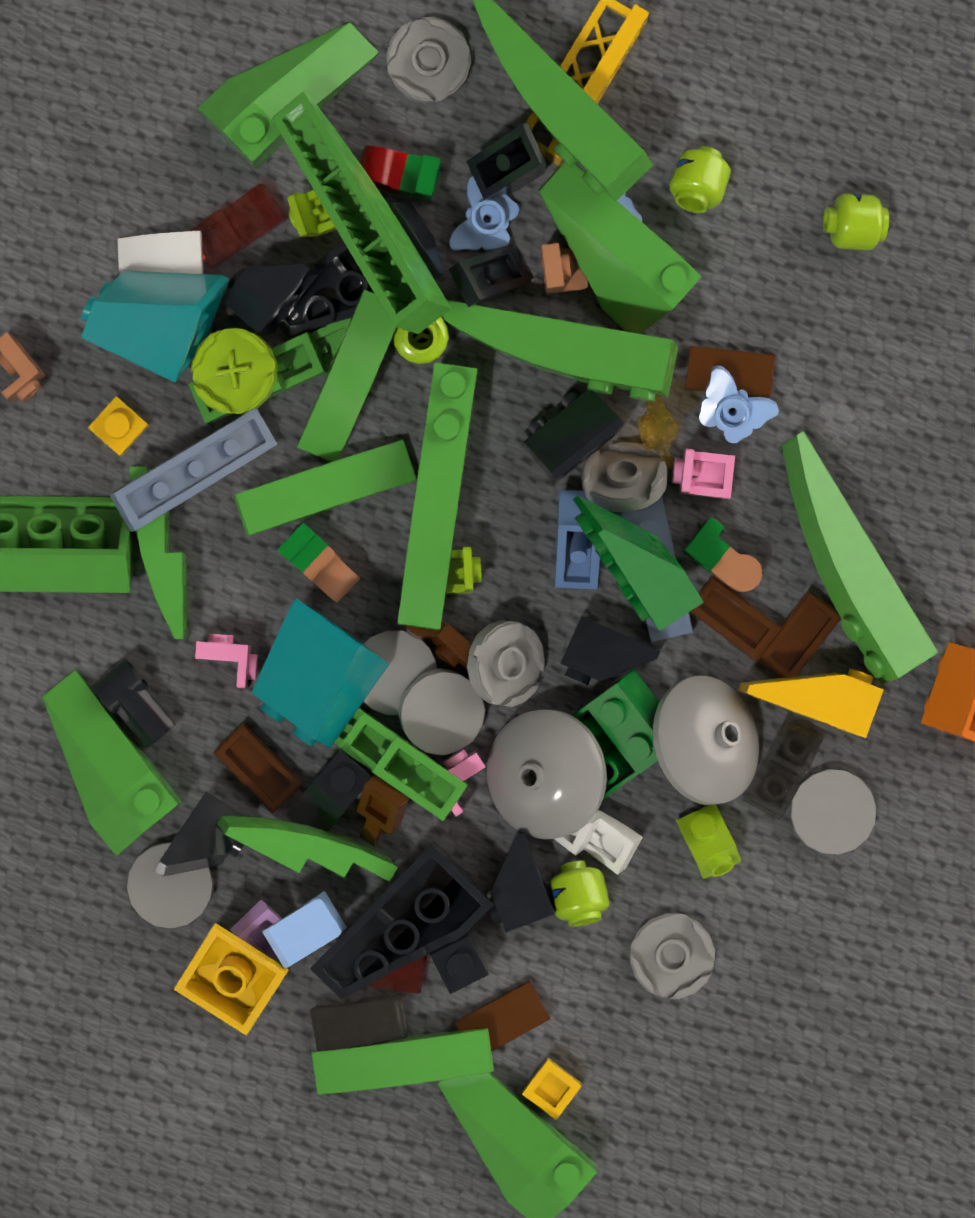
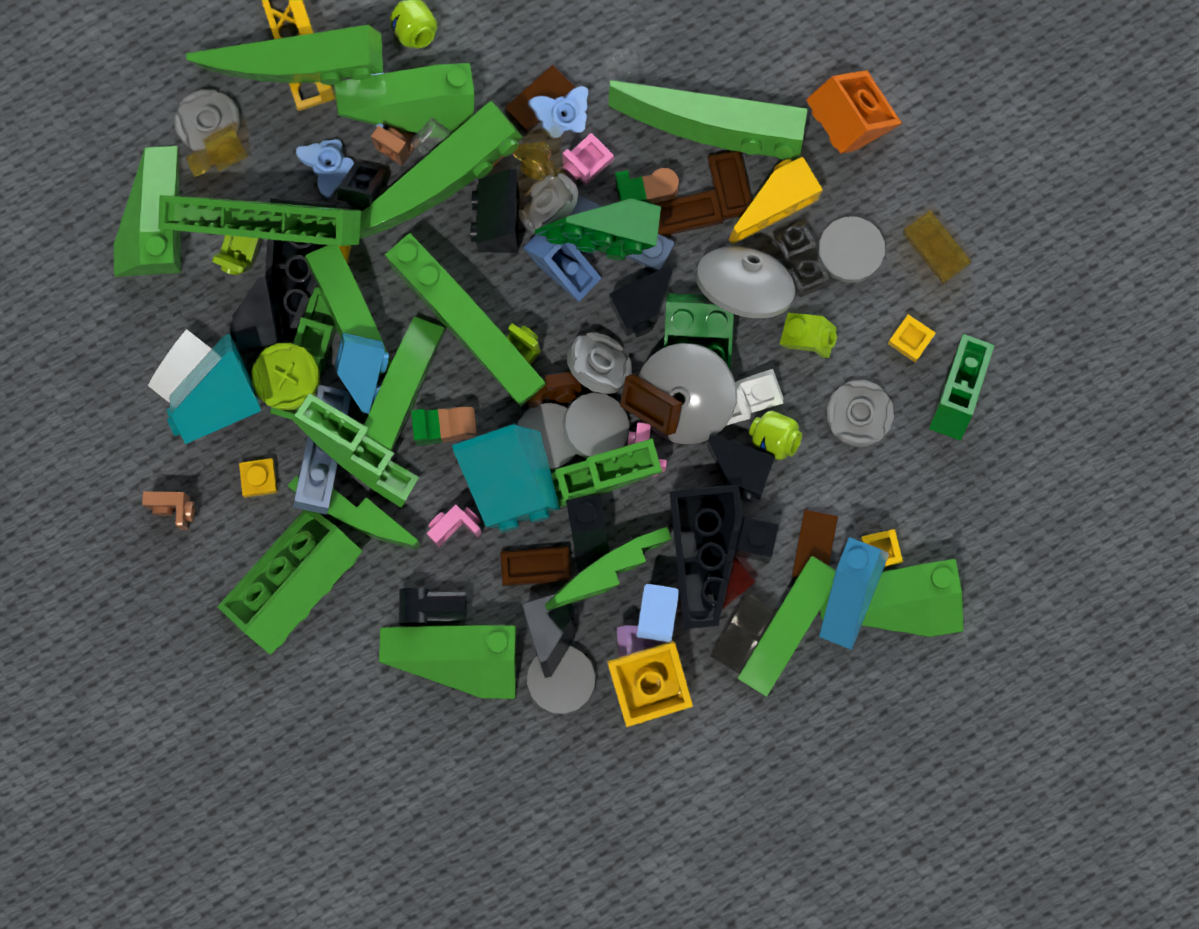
camera: 45 degrees left, 10 degrees down
clear red slope [190,184,288,268] -> none
reddish brown plate [357,775,409,847] -> none
leg [360,145,441,202] -> none
lime head [393,317,449,364] -> none
black slope [466,123,546,200] -> none
none -> clear yellow plate [186,125,248,176]
none -> bright green slope [292,393,419,508]
none -> dark azure slope [335,333,389,414]
none -> clear tile [411,117,453,156]
none -> reddish brown tile [620,374,682,436]
none -> dark azure slope [819,537,890,650]
none -> yellow plate [888,314,936,363]
none -> clear yellow plate [902,211,971,285]
none -> green slope [929,334,995,441]

